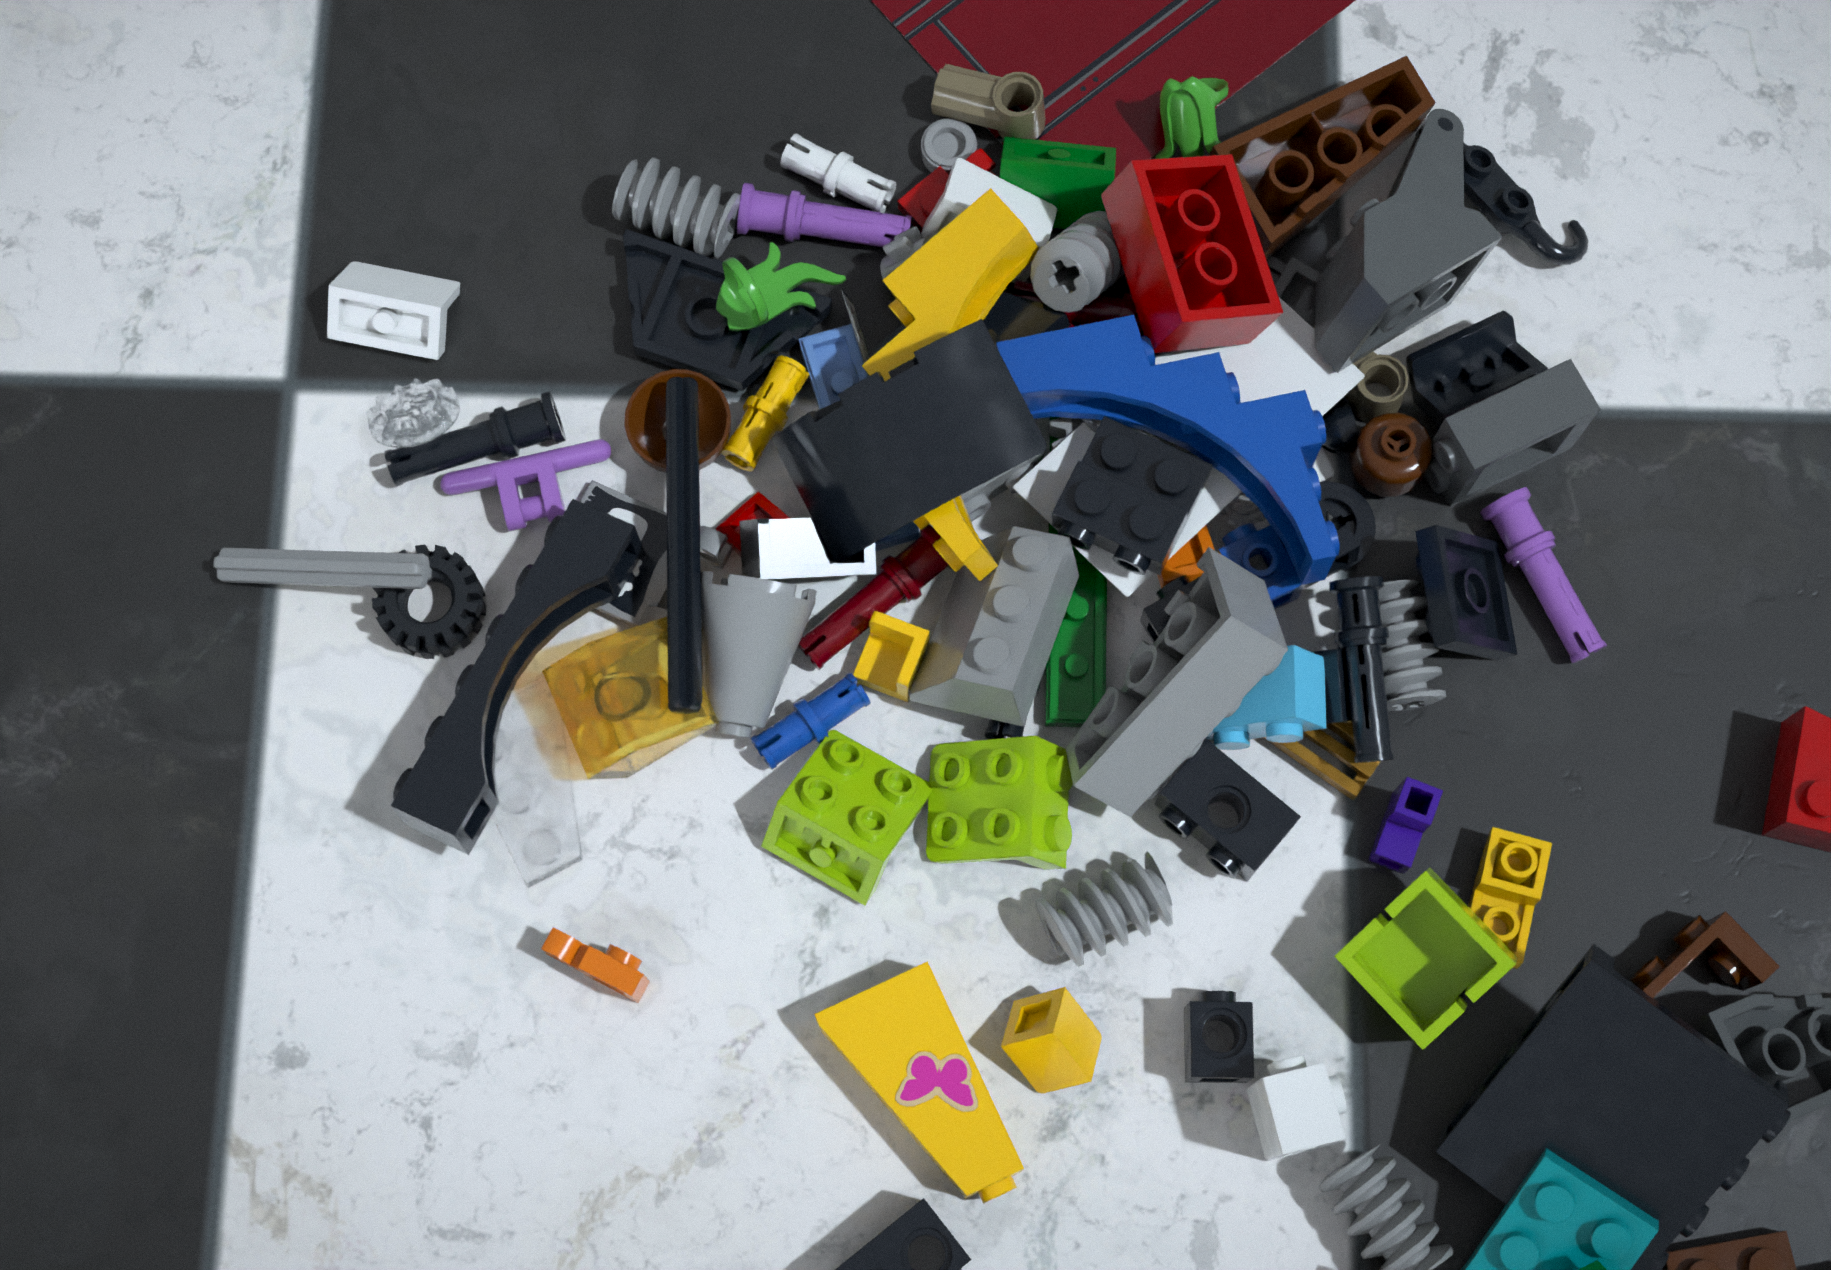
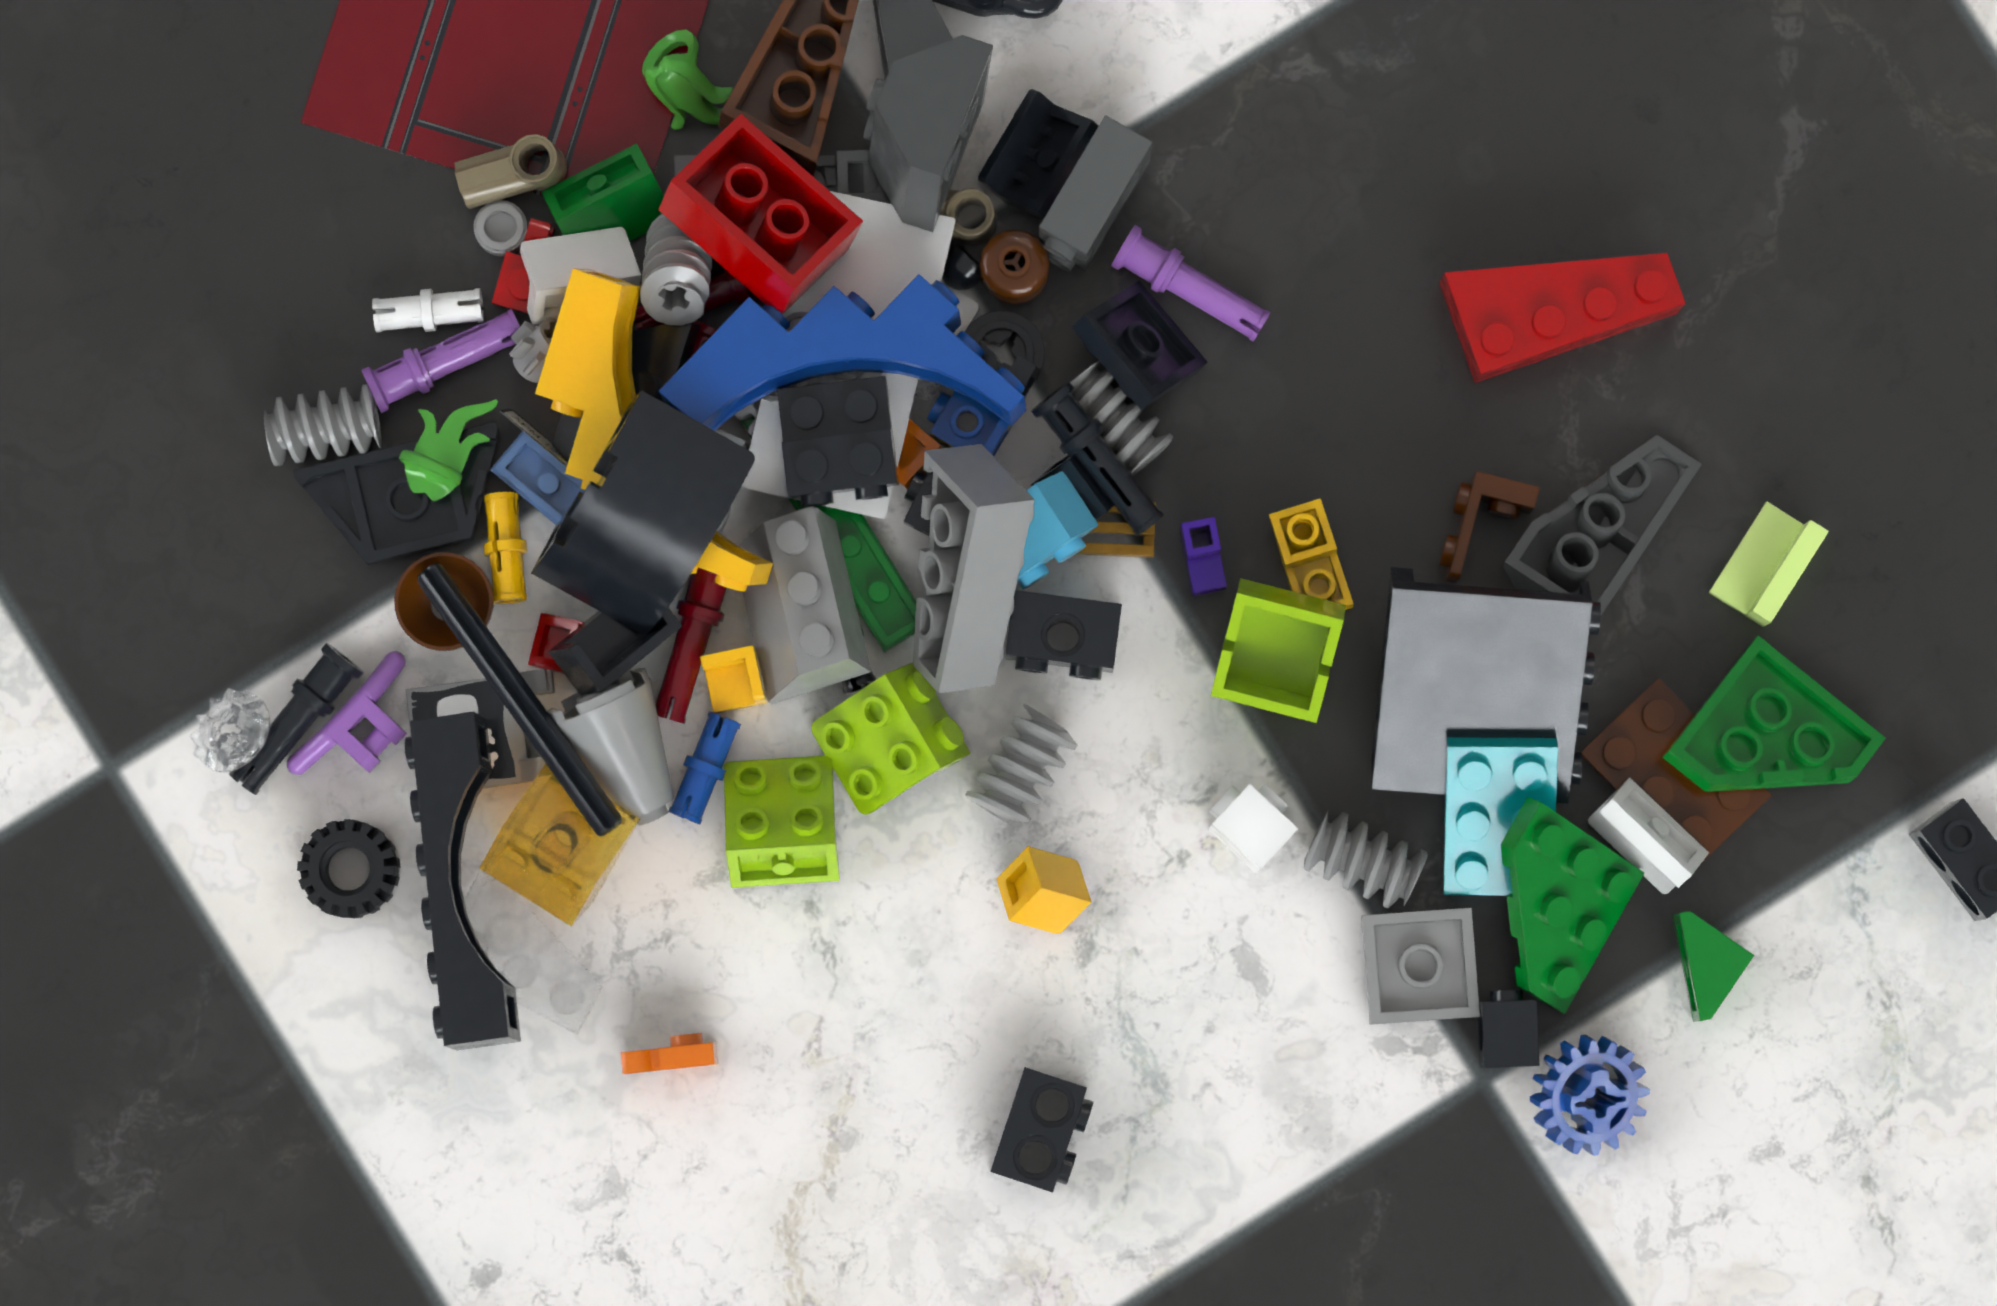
camera: 30 degrees left, 10 degrees up
light grey axle [213,548,432,589] -> none
white panel [327,261,460,360] -> none
yellow slope [814,961,1024,1204] -> none
black brick [1184,991,1254,1083] -> none

